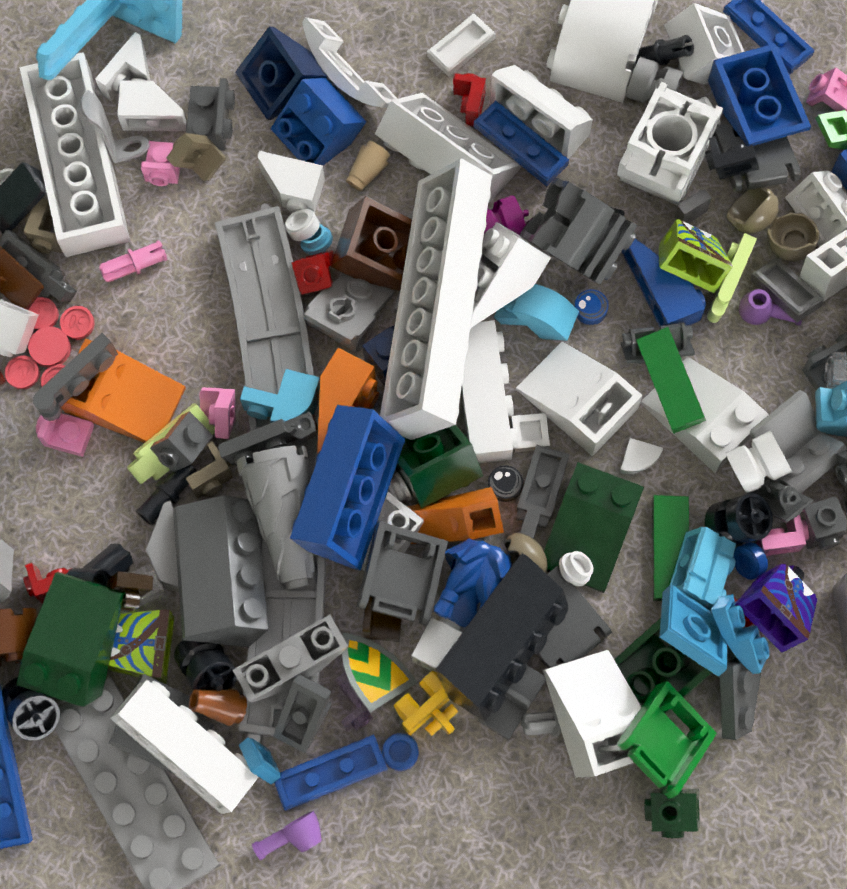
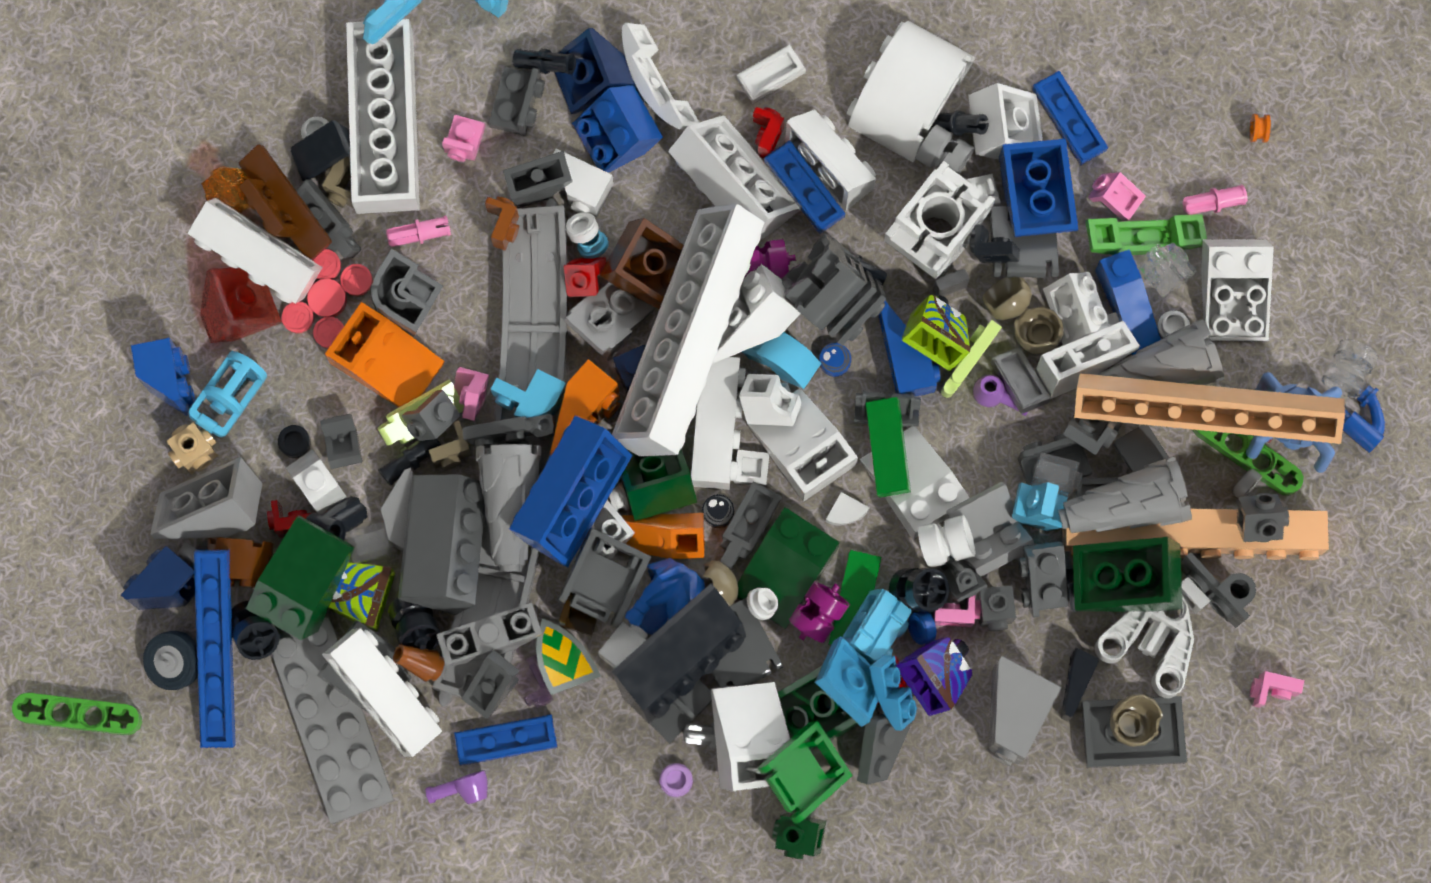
camera: 10 degrees right, 5 degrees up
dark grey plate [33,333,118,421] -> none
bright pink bracket [36,413,94,457] -> none
light grey piece [80,90,150,163] -> none
white slope [95,32,150,101] -> none
dark brown tile [107,572,153,612] -> none
white slope [117,78,187,131] -> none
dark tan bracket [166,133,226,181] -> none
dark azure tile [239,737,281,785] -> none
tan cone [346,141,390,192] -> none
blue tile [382,733,419,771] -> none
yellow hips [394,670,458,736] -> none
none -> black tile [278,425,311,458]
none -> white slope [286,450,347,515]
none -> dark grey bracket [320,414,363,469]
none -> dark grey brick [371,249,443,336]
none -> dark orange bracket [485,197,519,251]
none -> dark grey slope [503,151,573,208]
none -> black pin [513,48,576,74]
none -> lavender tile [660,763,693,797]
none -> white brick [739,374,801,426]
none -> magenta wheel [789,581,850,643]

